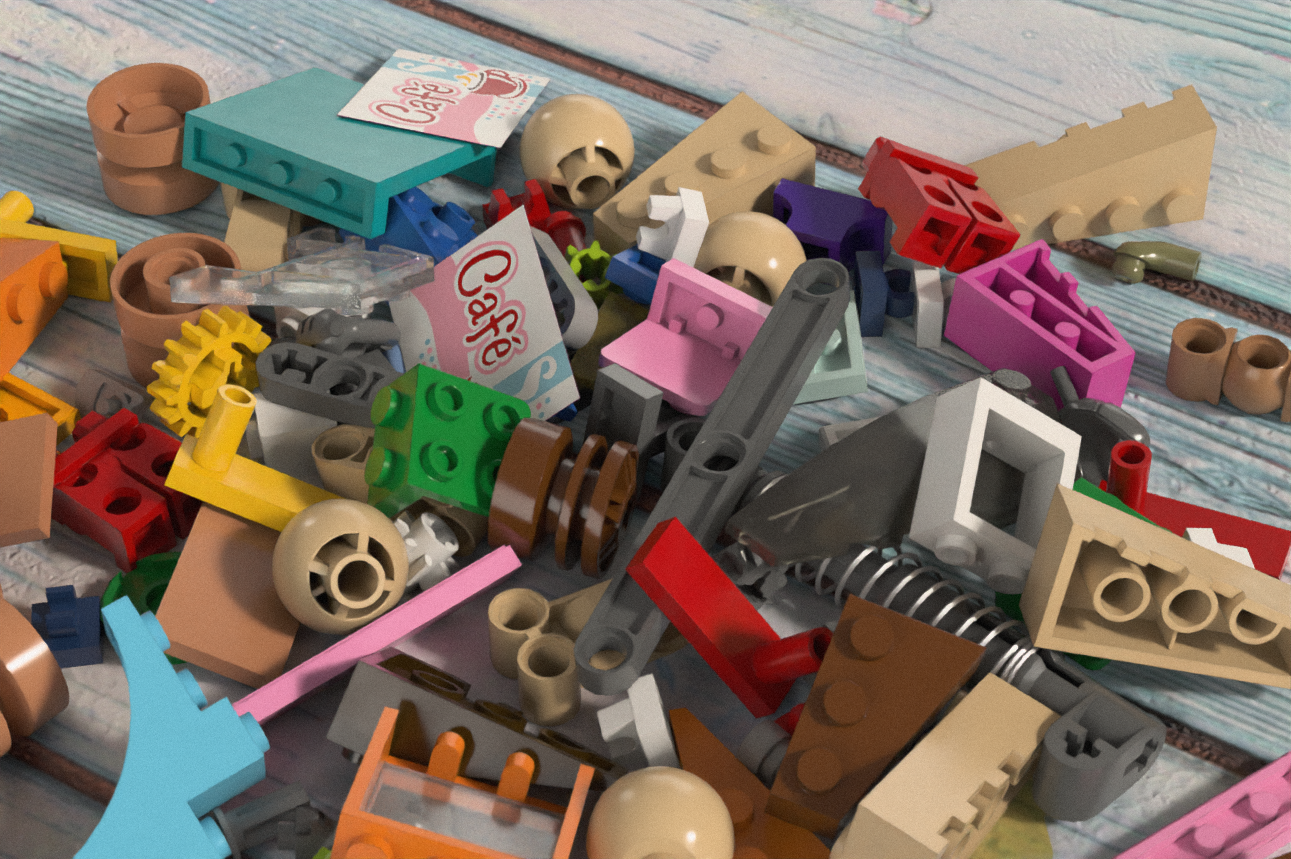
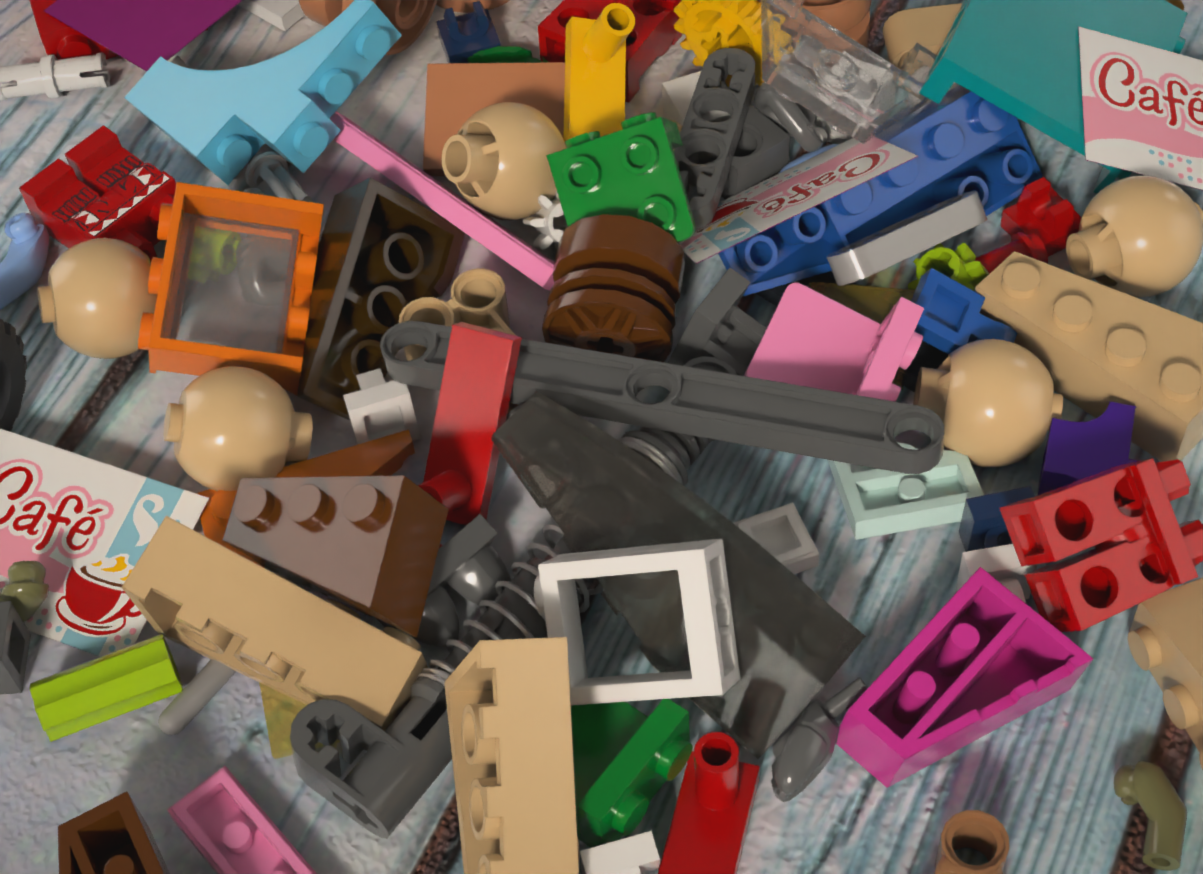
camera: 85 degrees right, 10 degrees up
white tile [636,187,709,267] -> none

